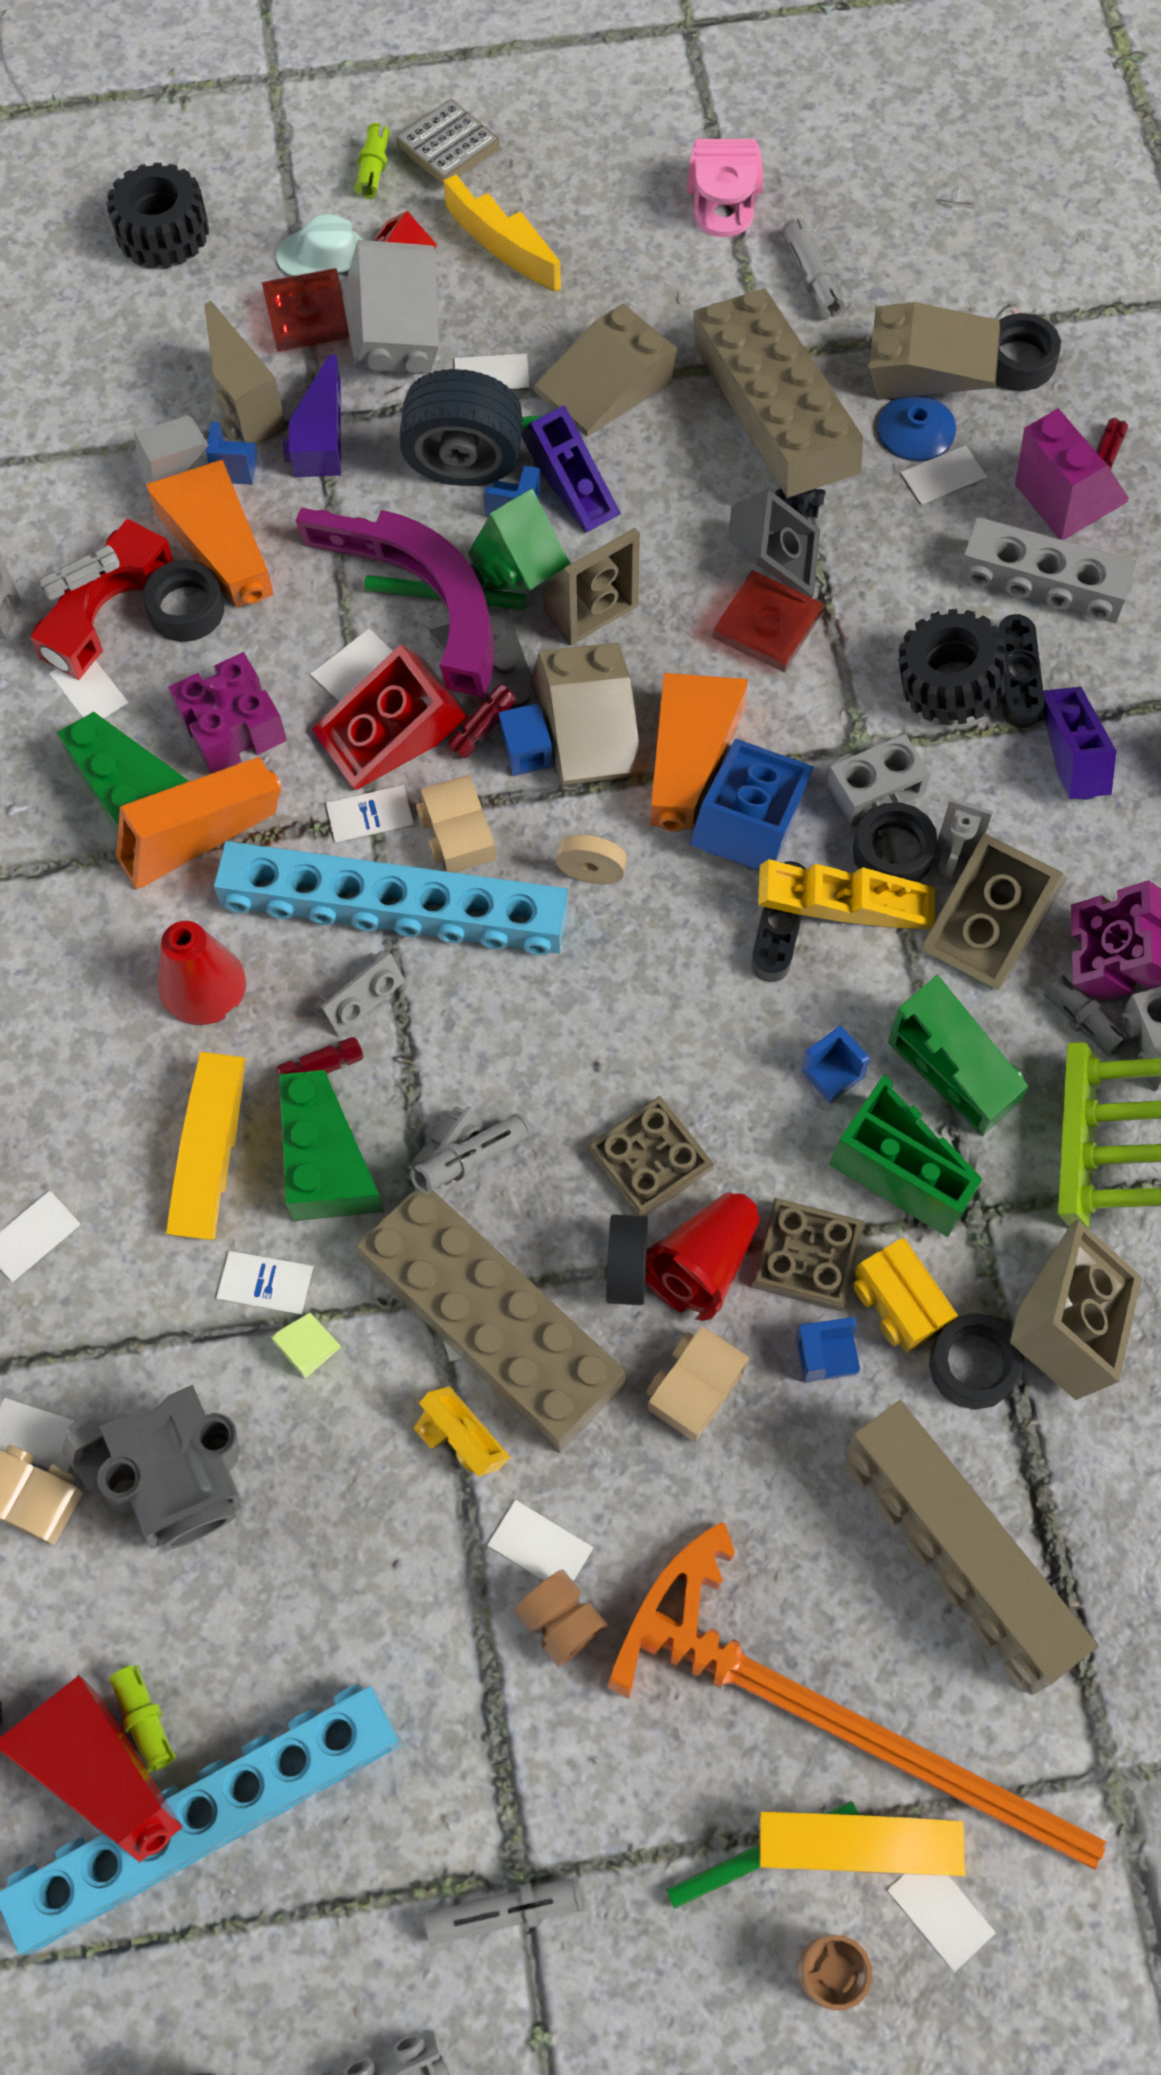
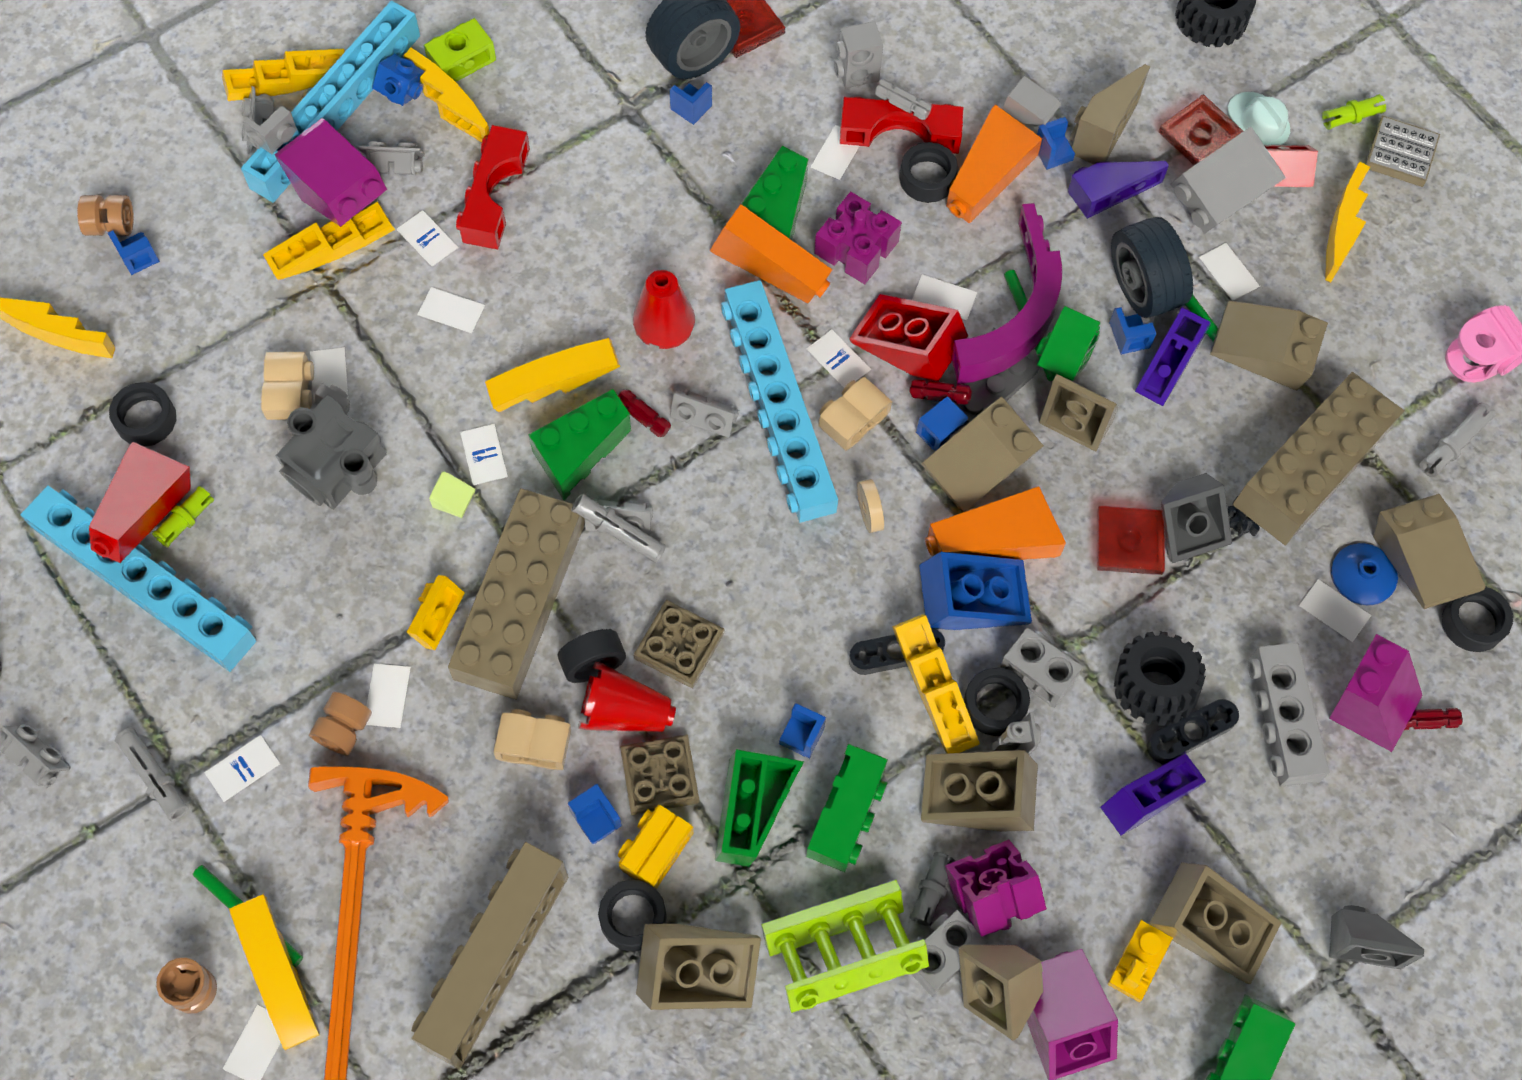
camera: 60 degrees right, 0 degrees up
none -> white sticker [204,735,280,802]

